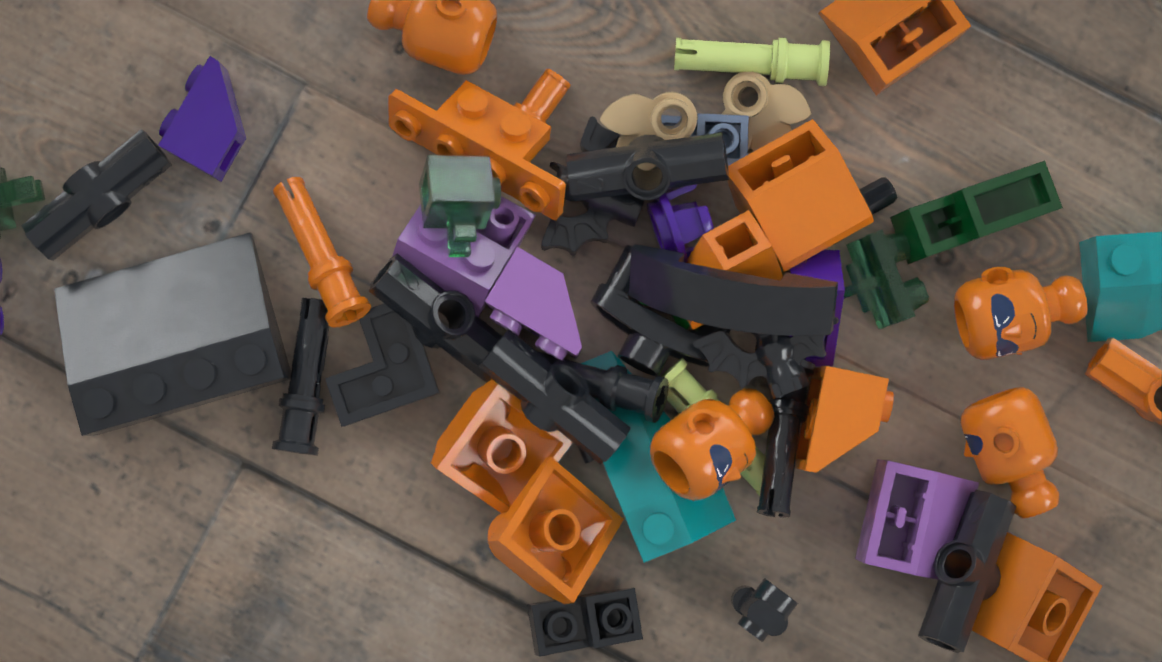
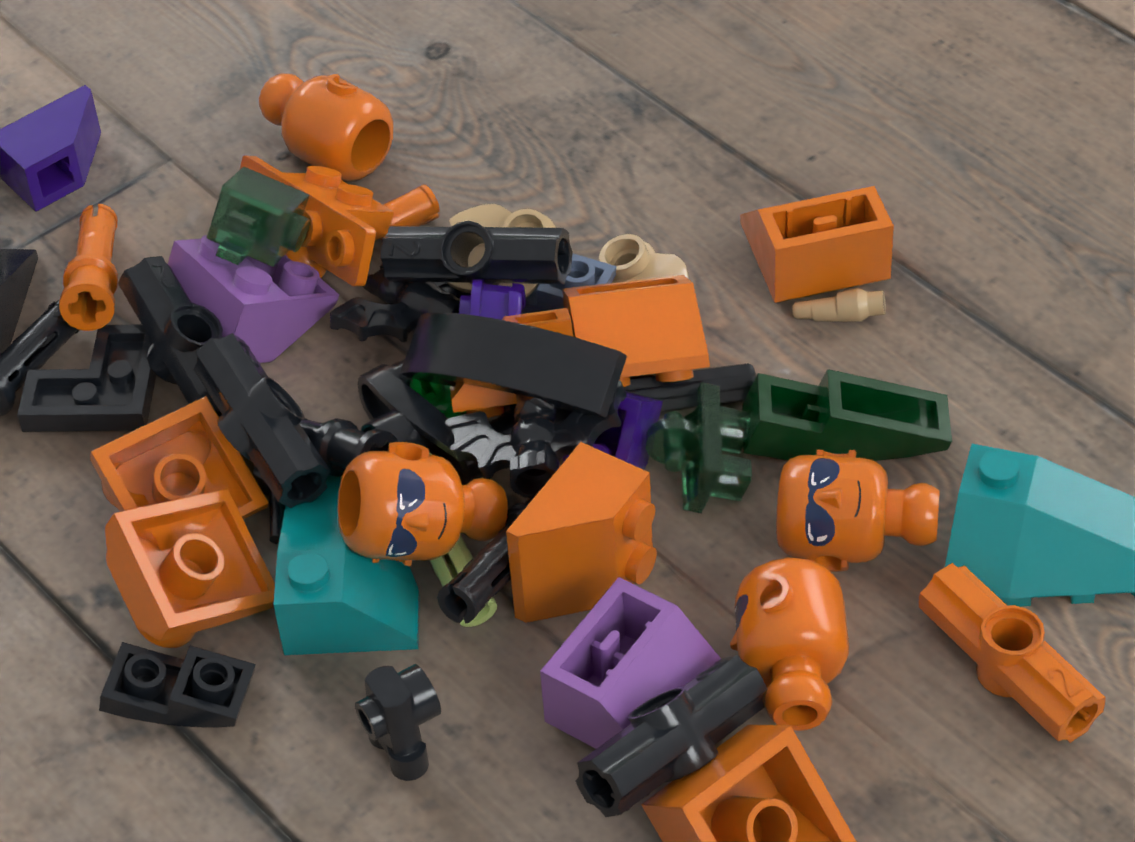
camera: 30 degrees right, 40 degrees down
medium lavender slope [485,247,582,360] -> none
yellowish green pin [674,38,830,86] -> none
none -> tan piece [792,288,886,322]

